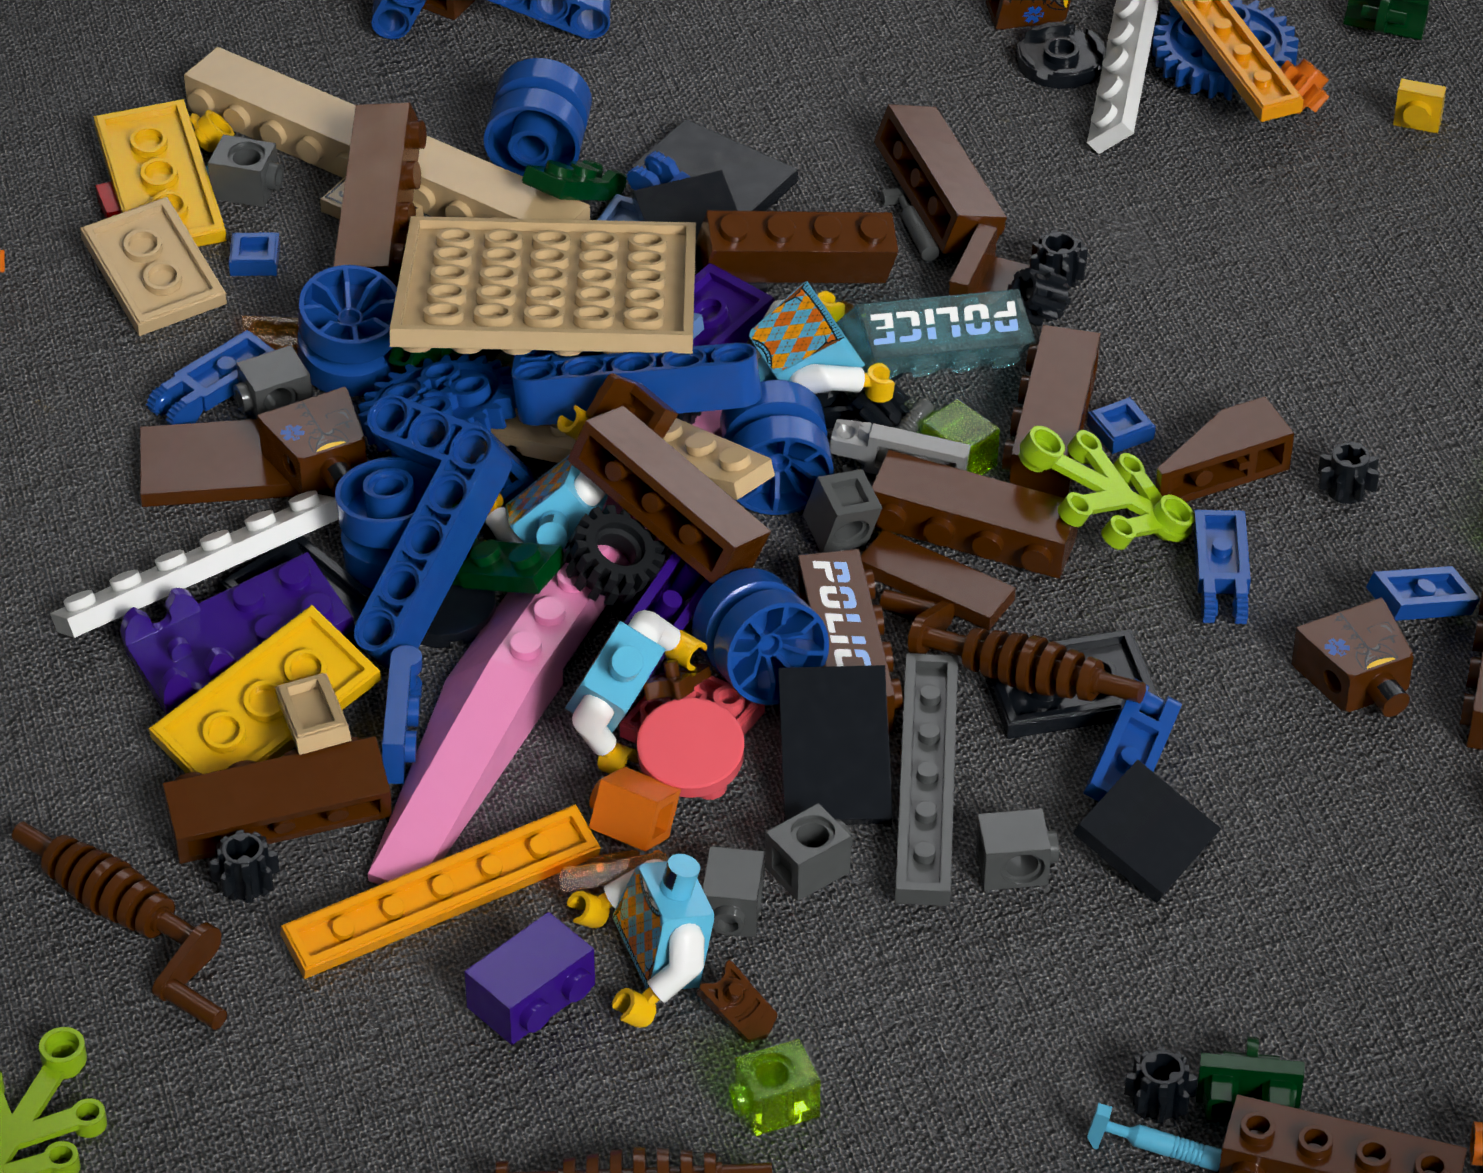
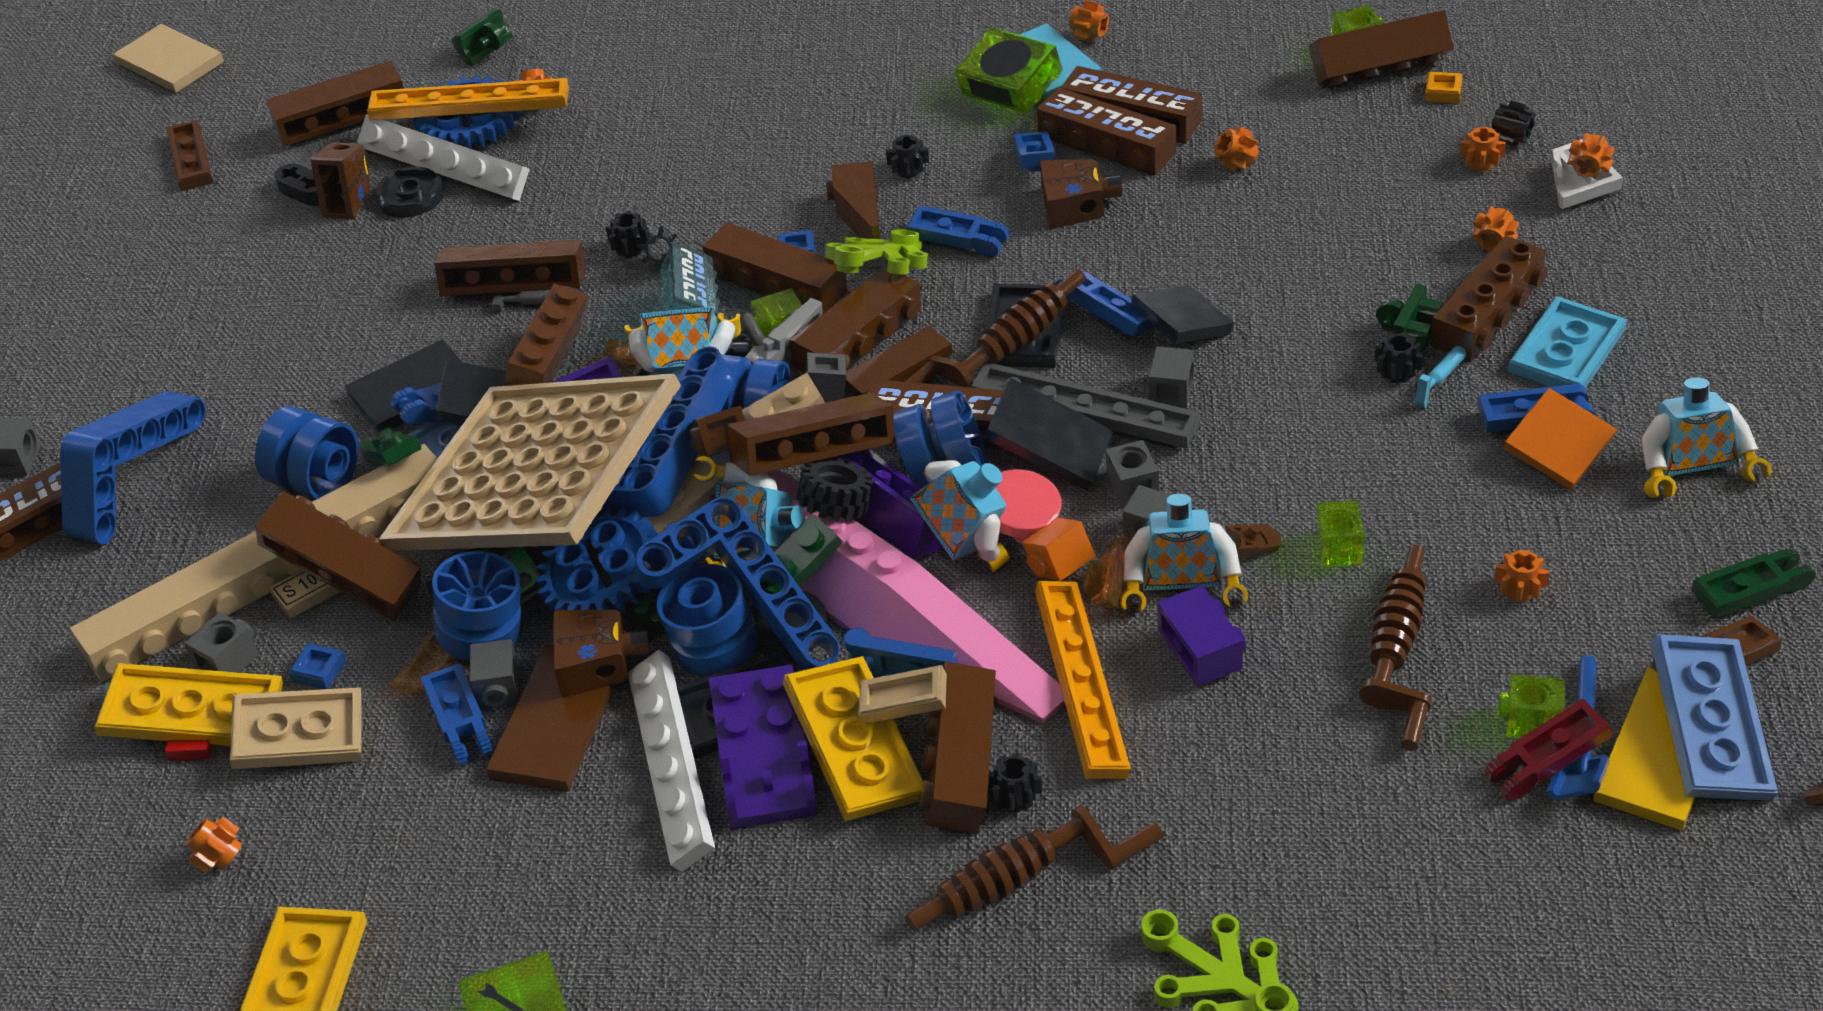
camera: 65 degrees left, 0 degrees up
yellow plate [189,110,234,152] -> none
panel [948,223,1030,329] -> none
yellow plate [1393,78,1446,134] -> none

